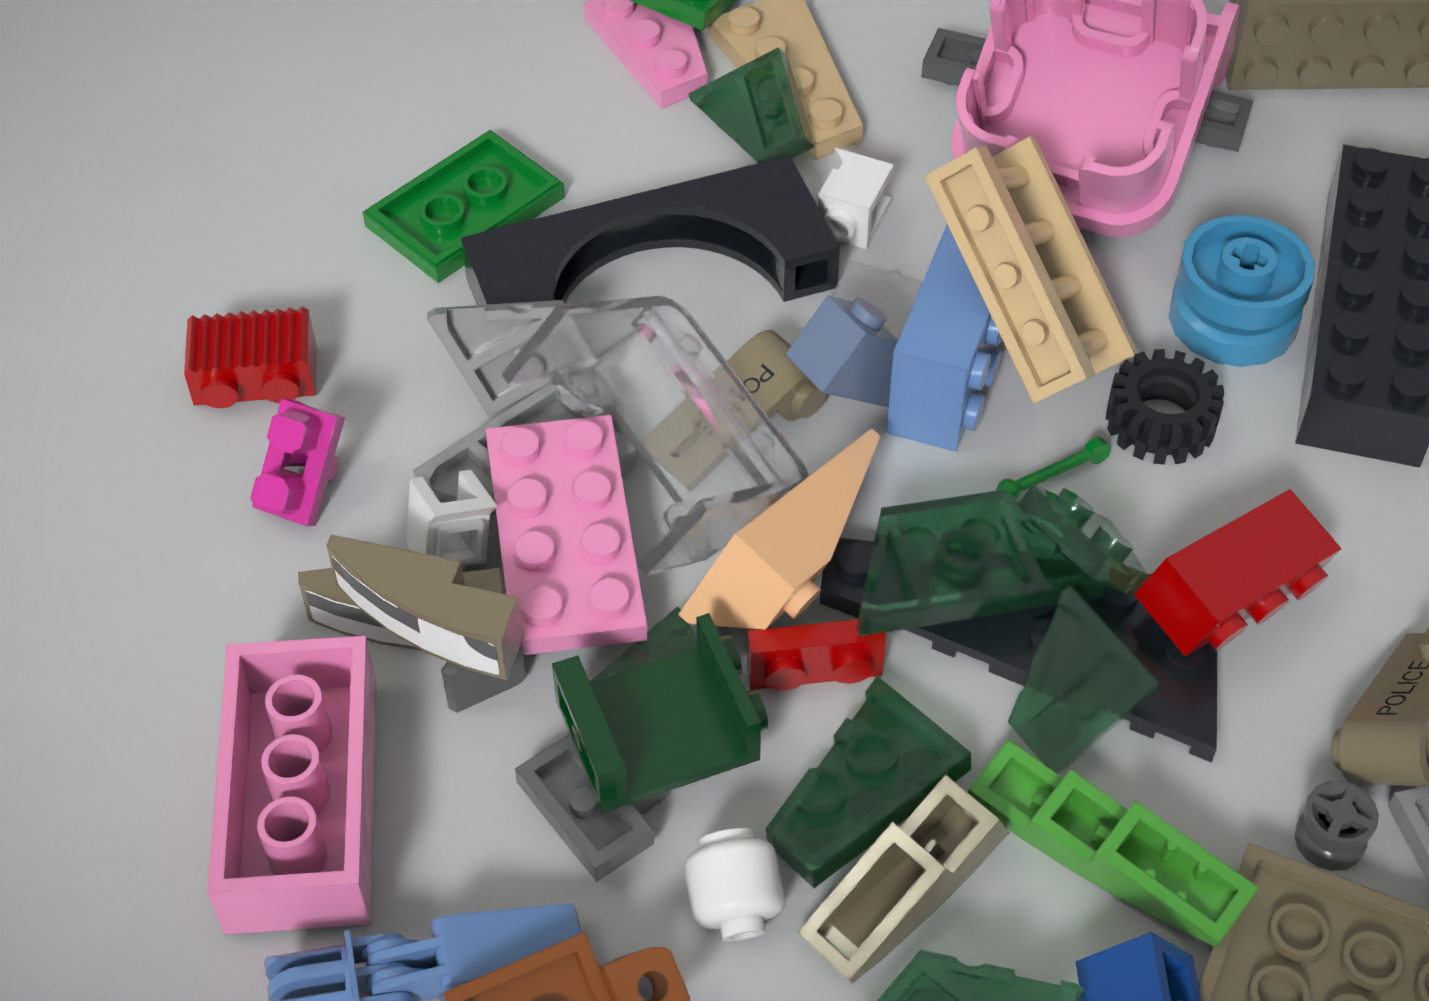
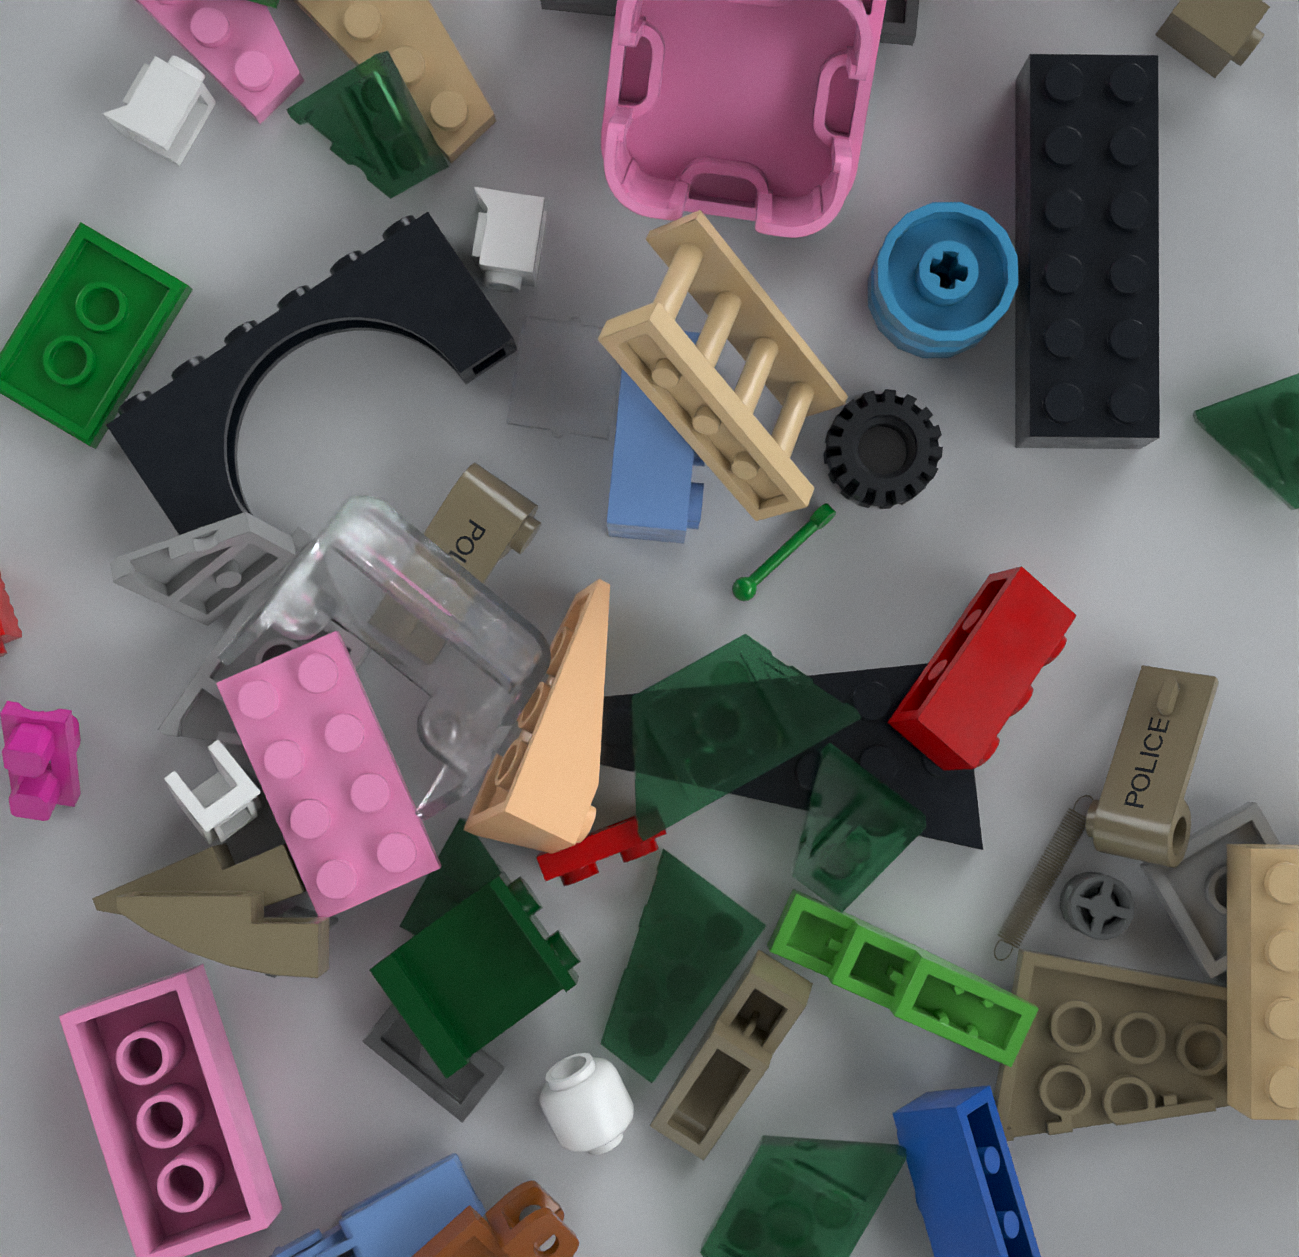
camera: 15 degrees left, 35 degrees up
sand blue slope [785,295,898,407] -> none
clear green wing [1017,484,1148,596] -> none
none -> white window [102,55,216,166]
none -> dark tan piece [994,795,1094,961]

